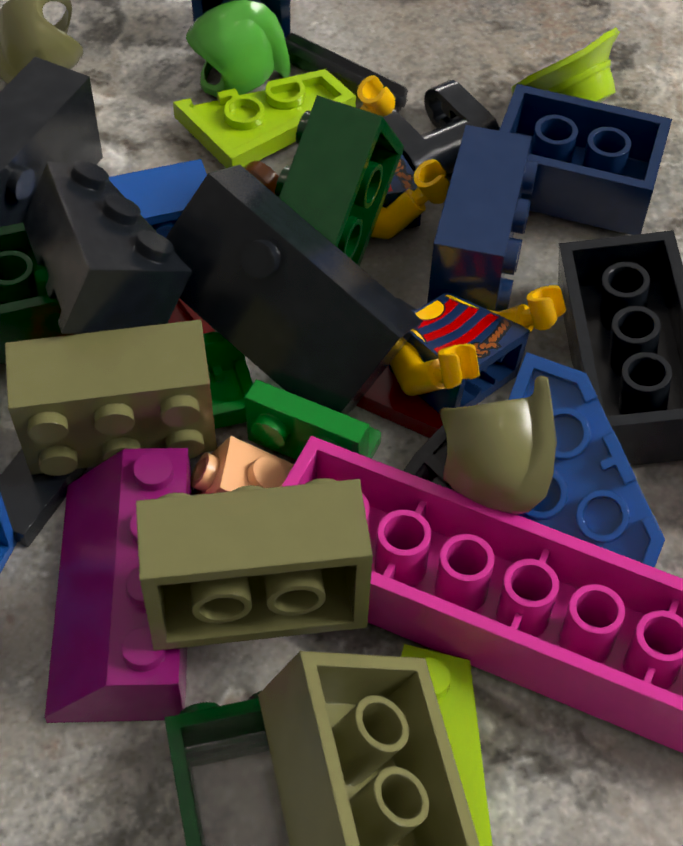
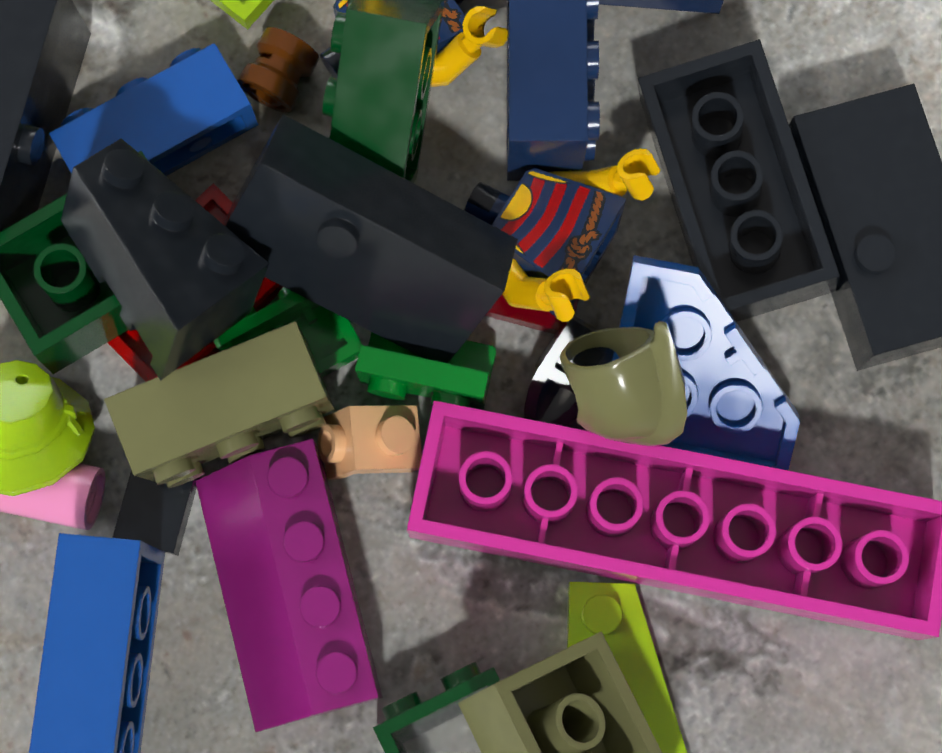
camera: 10 degrees left, 25 degrees up
olive brick [136,478,373,651] -> none

